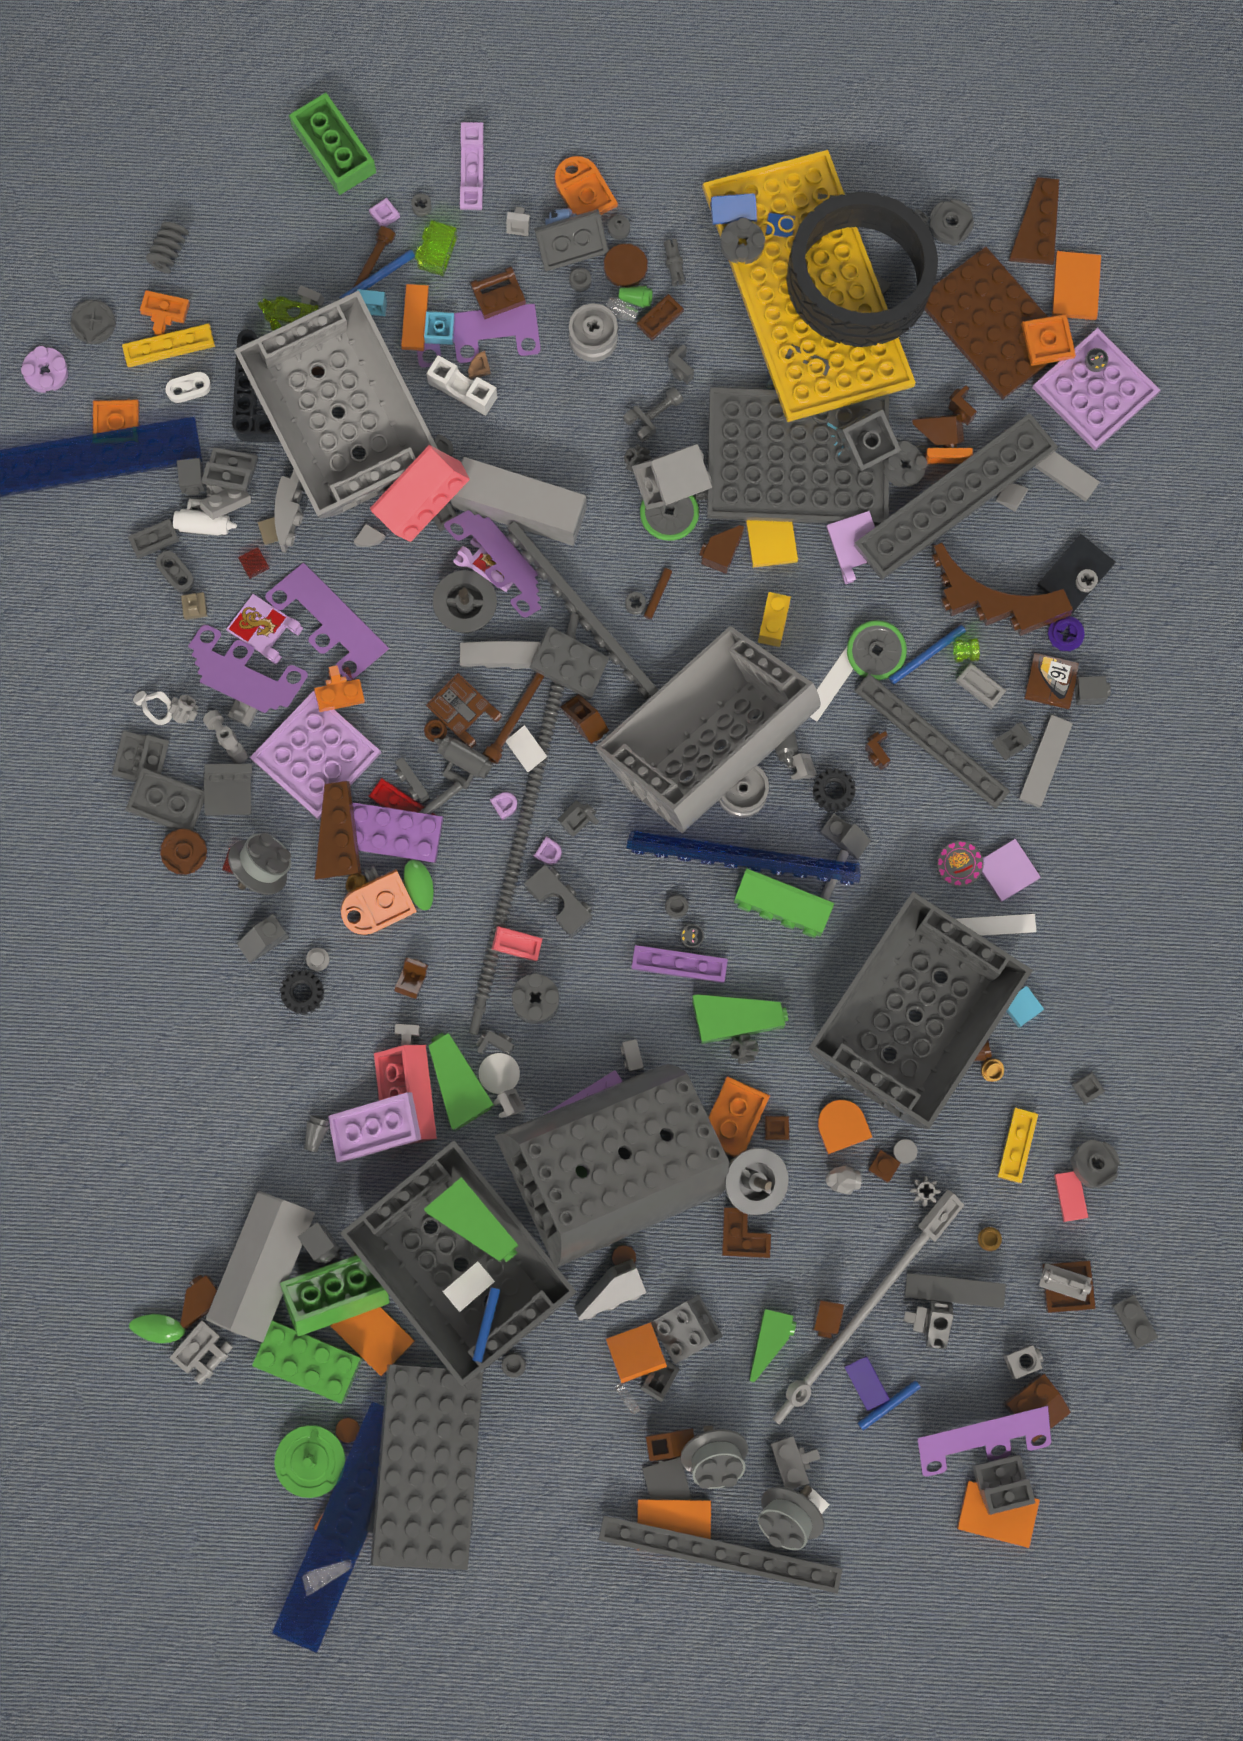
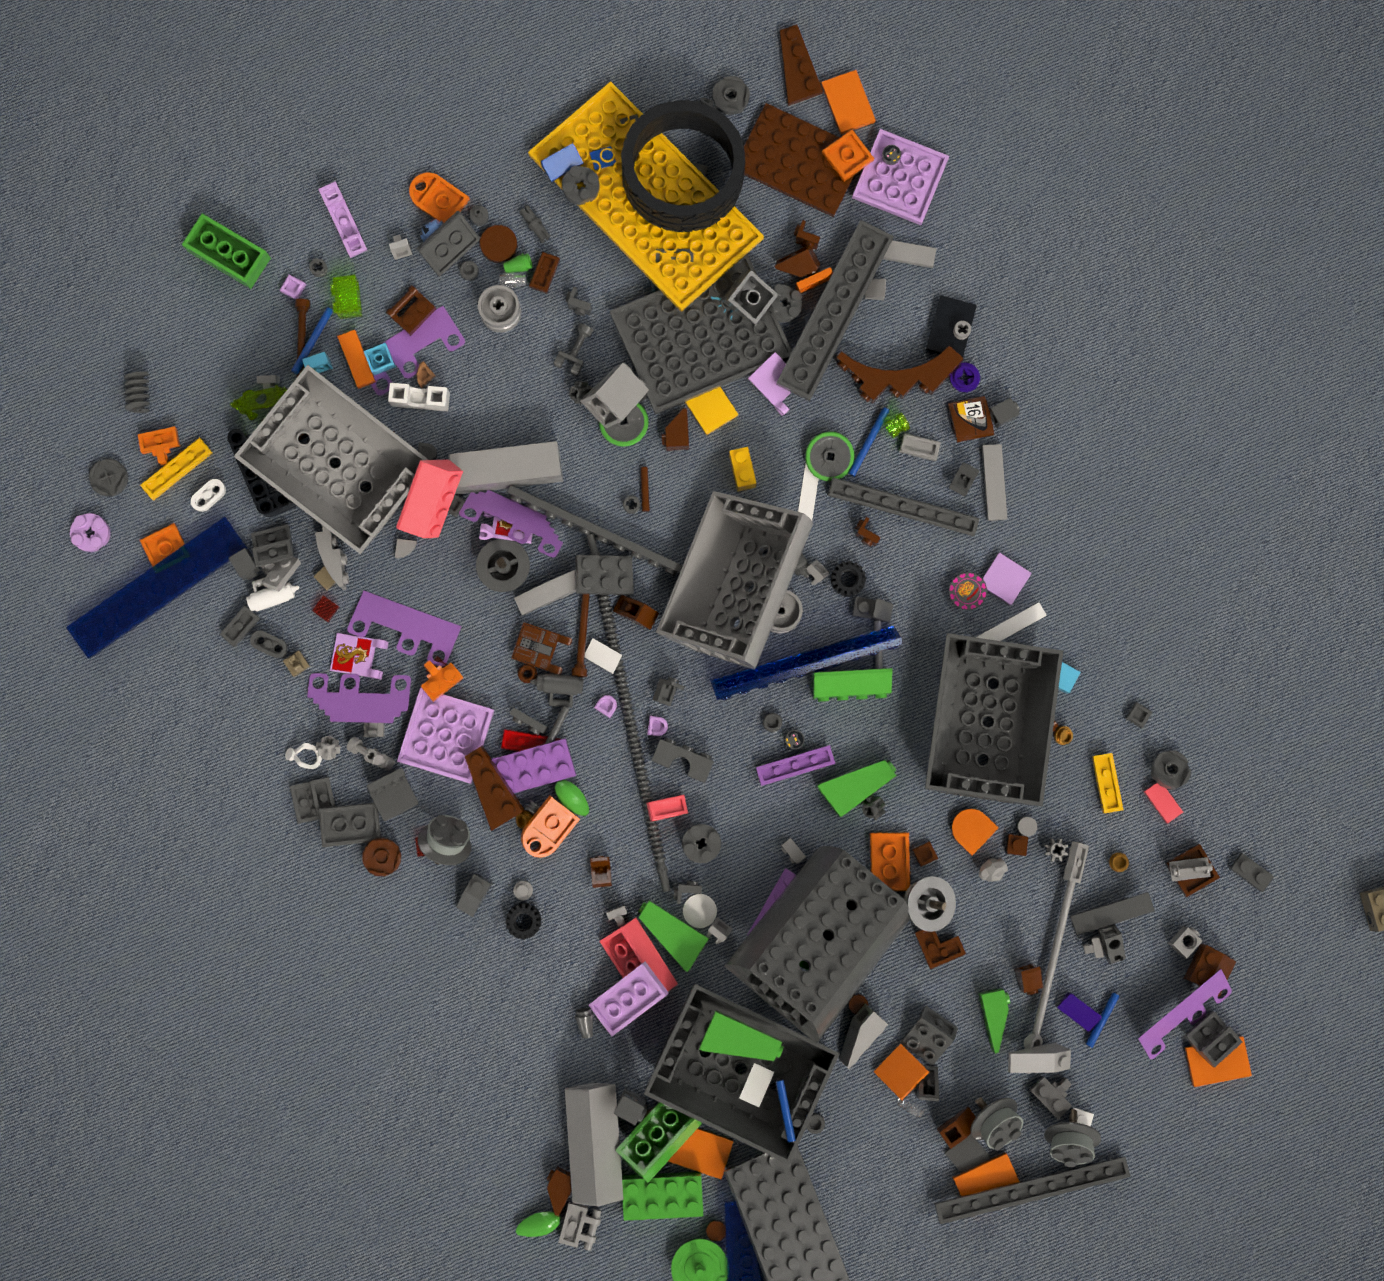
camera: 25 degrees left, 5 degrees up
none -> light grey slope [1008,1043,1071,1073]

